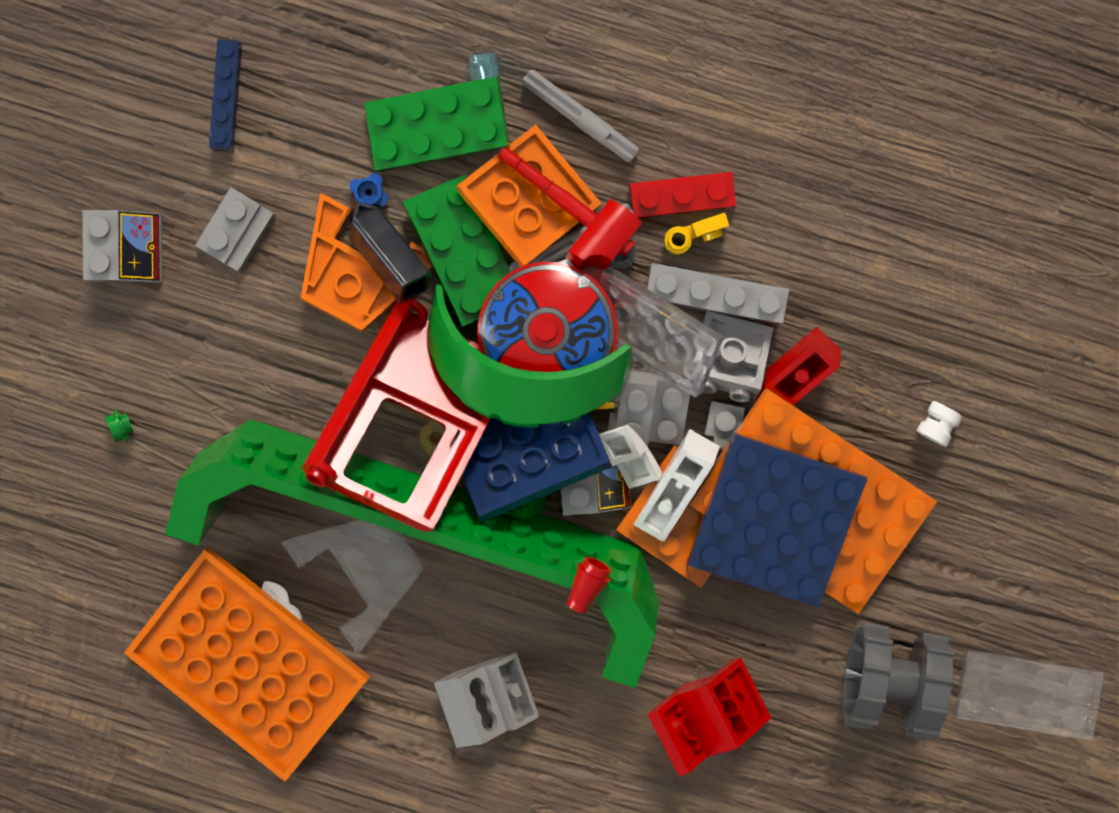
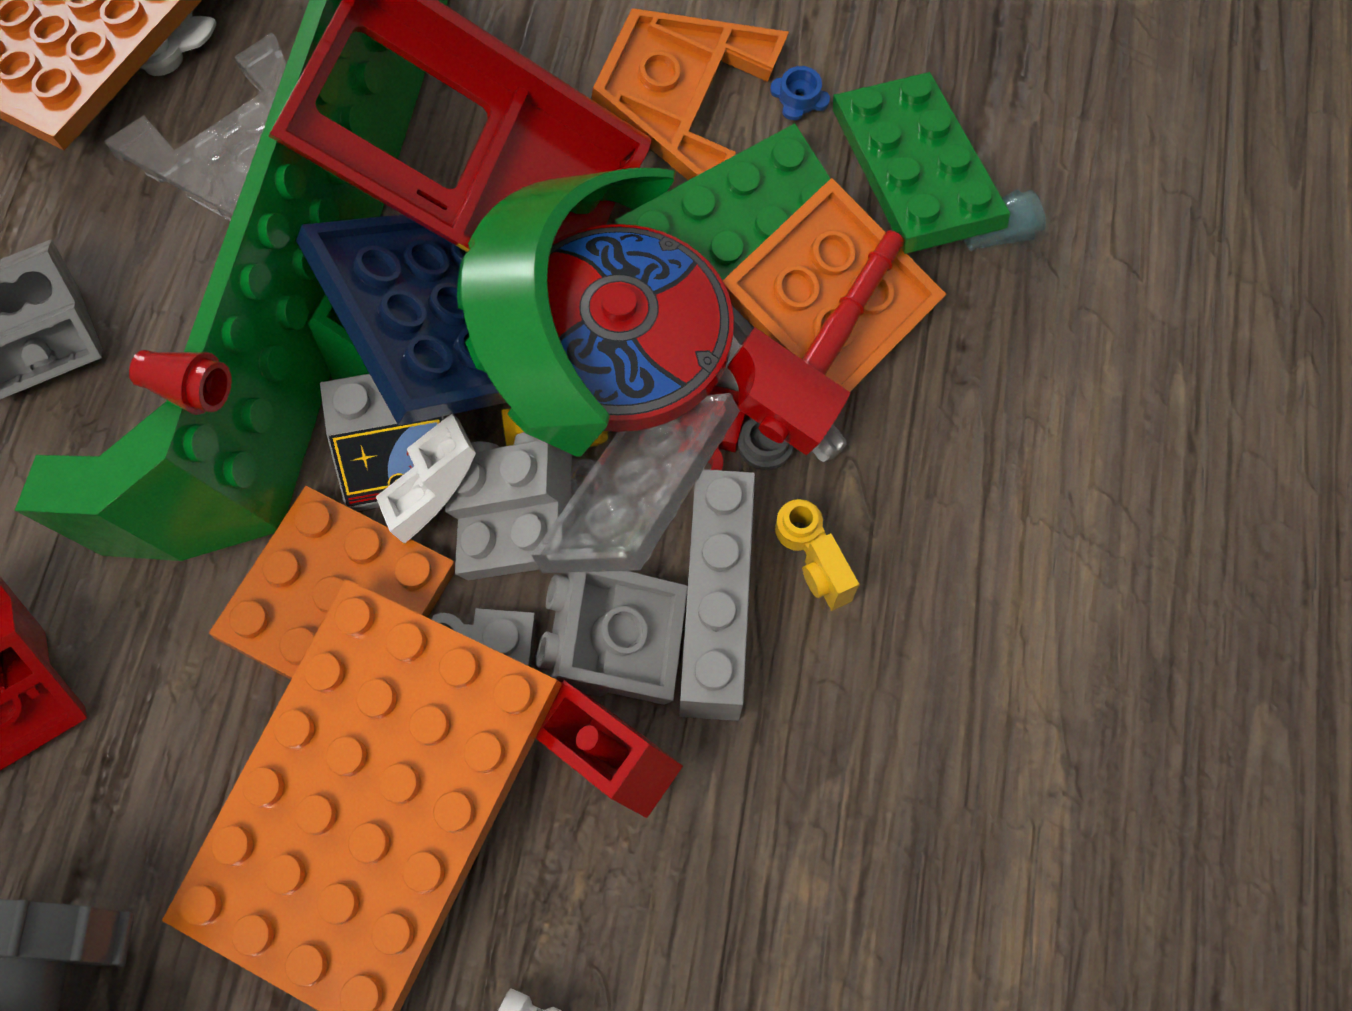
camera: 75 degrees right, 20 degrees down
black piece [349,198,431,304] -> none
light grey axle [522,70,639,163] -> none
red plate [629,172,736,218] -> none
white slope [634,429,720,542] -> none
dark blue plate [687,432,868,608] -> none

